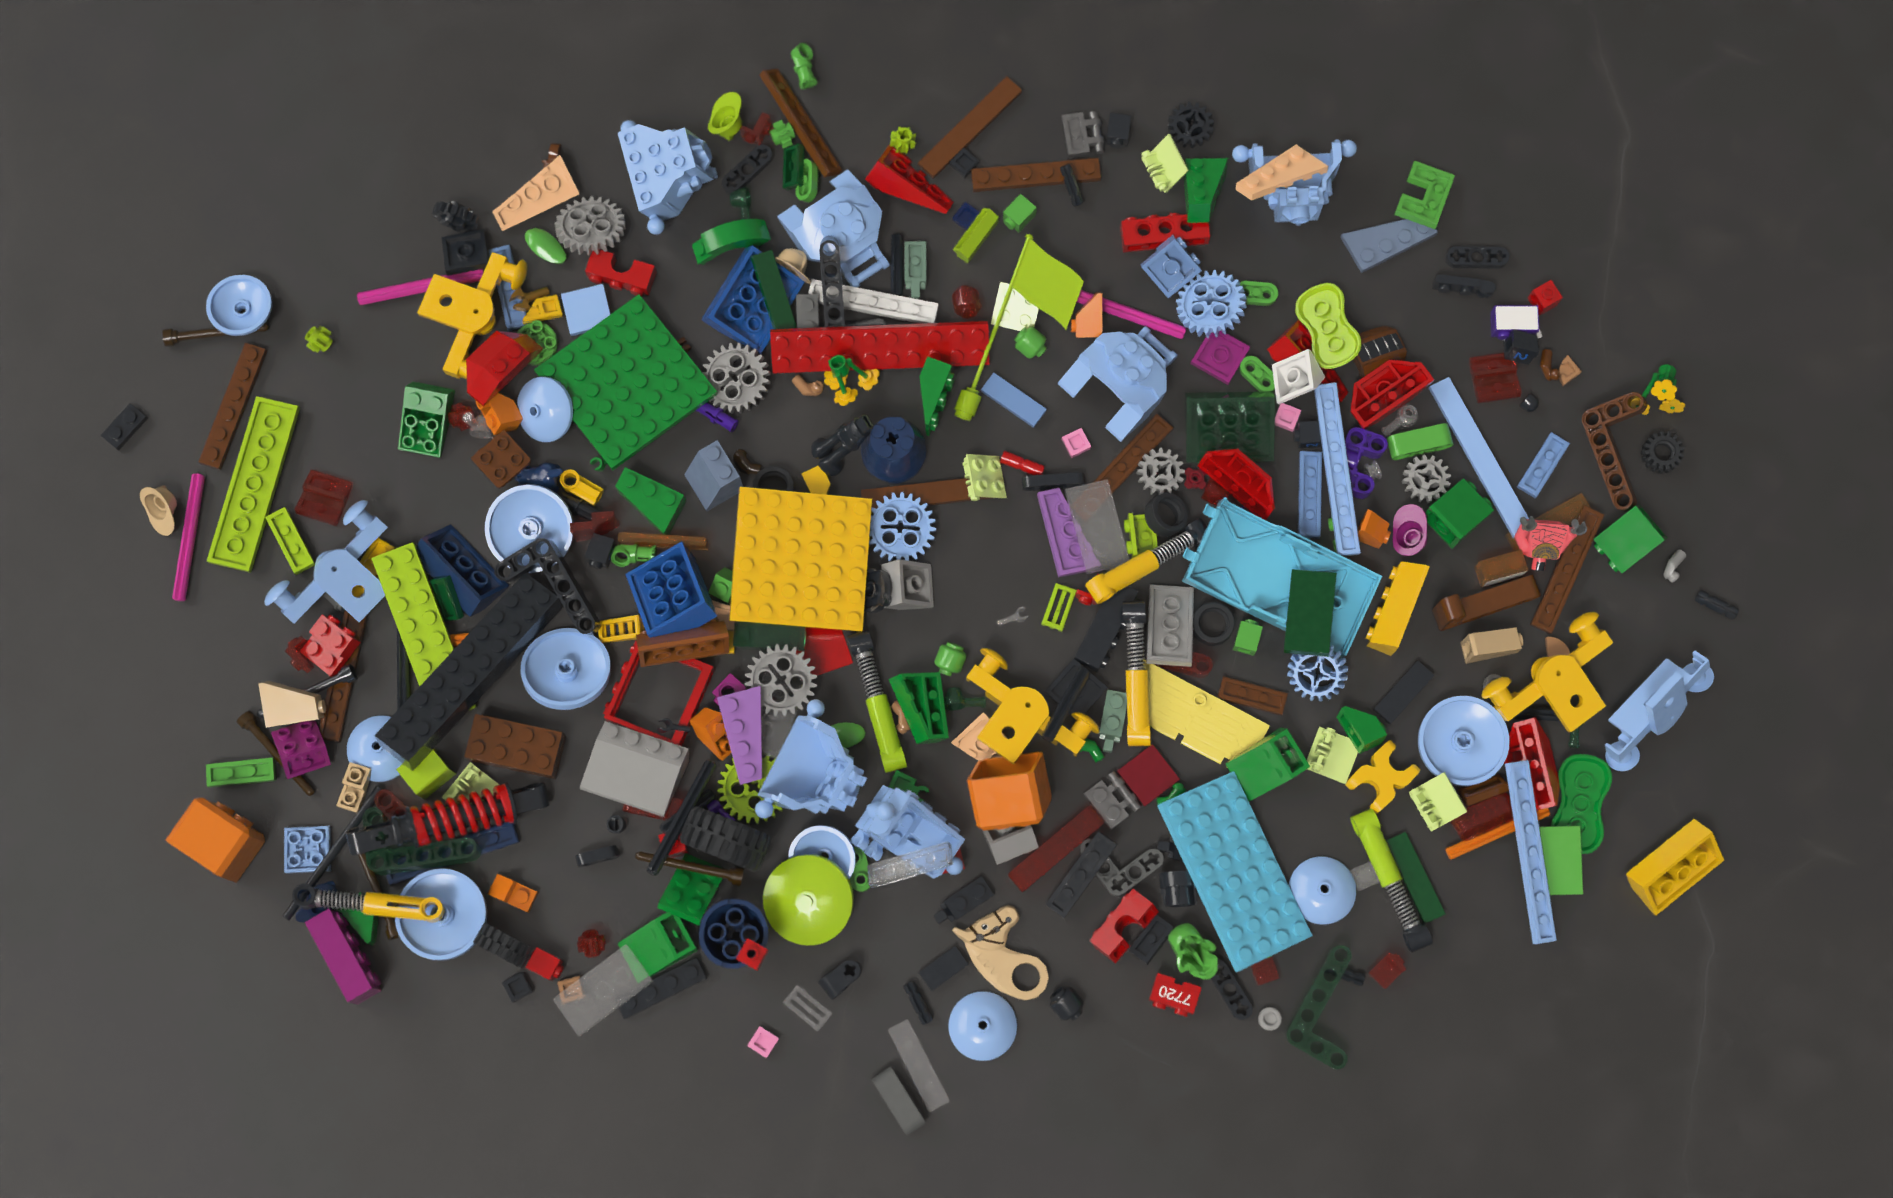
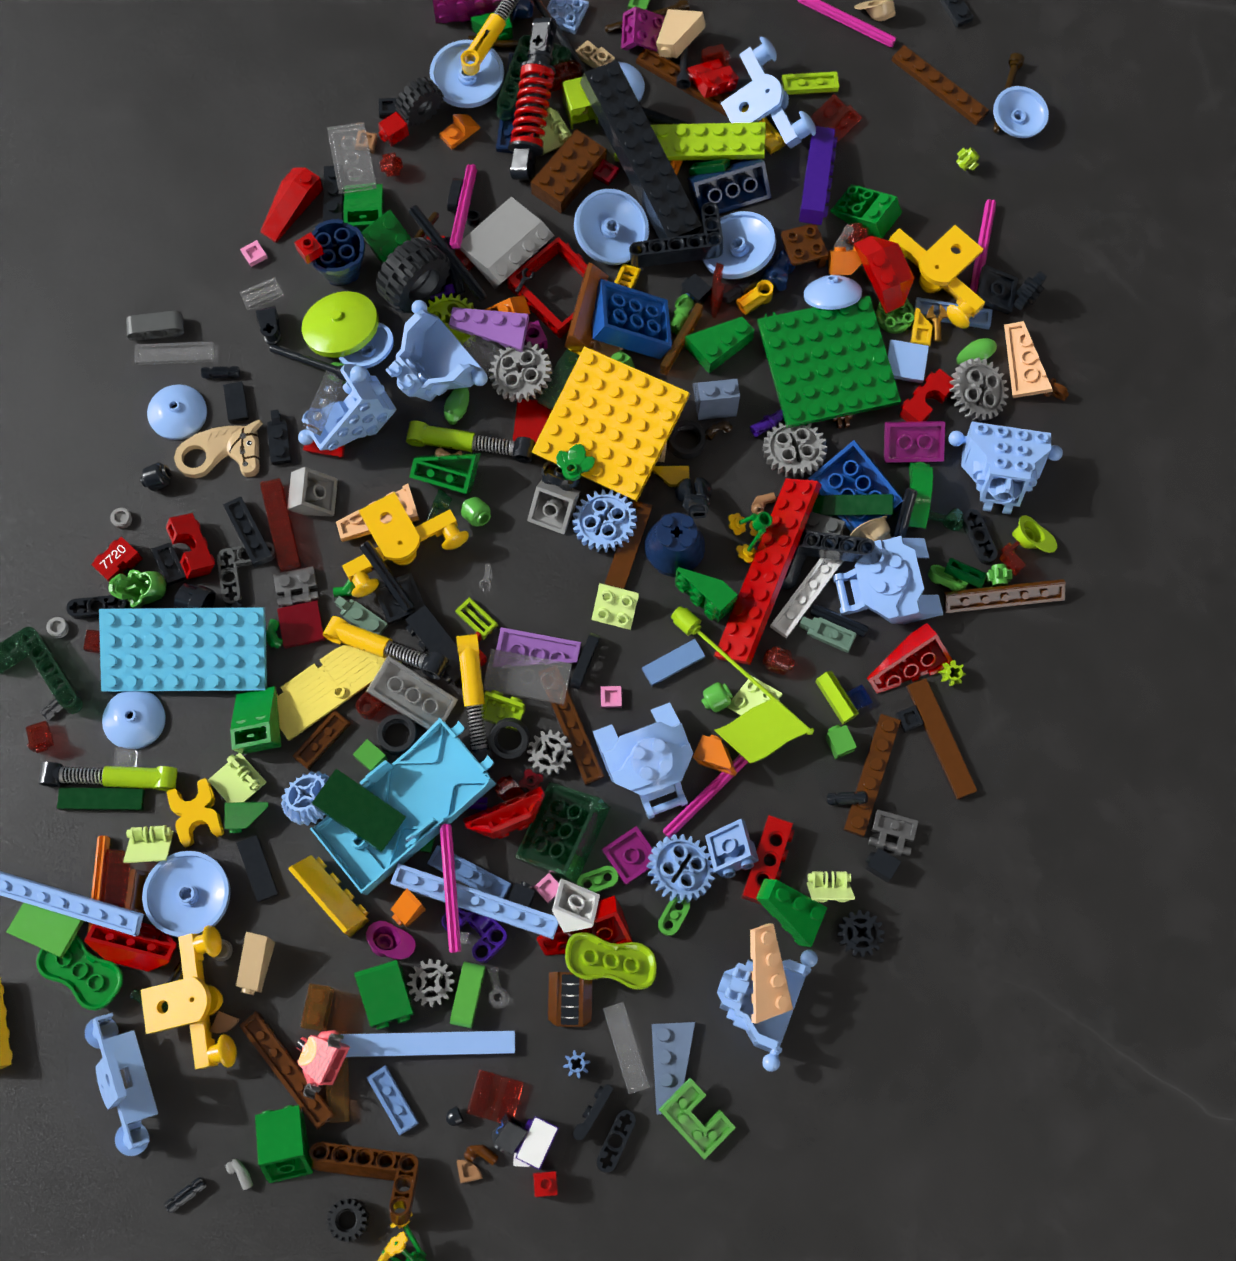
camera: 110 degrees right, 5 degrees down
lime plate [207,396,300,573] -> none
bright green connector [791,43,818,89] -> none
green plate [888,770,929,803] -> none
orange plate [967,752,1052,831] -> none
red piece [1000,450,1045,475] -> none
red wedge [1350,360,1434,429] -> none
reddish brown beam [1432,575,1541,631] -> none
none -> light grey tile [110,508,132,529]
none -> red wedge [260,167,323,243]
none -> black piece [269,345,347,382]
none -> dark pink axle [440,824,461,953]
none -> dark pink axle [449,164,477,249]
none -> green plate [556,444,595,481]
none -> medium blue gear [563,1050,590,1079]
none -> dark red plate [593,159,619,186]
none -> clear tile [603,1002,650,1094]
none -> dark purple brick [799,126,837,225]
none -> magenta plate [884,421,945,463]
none -> black axle [893,488,918,538]

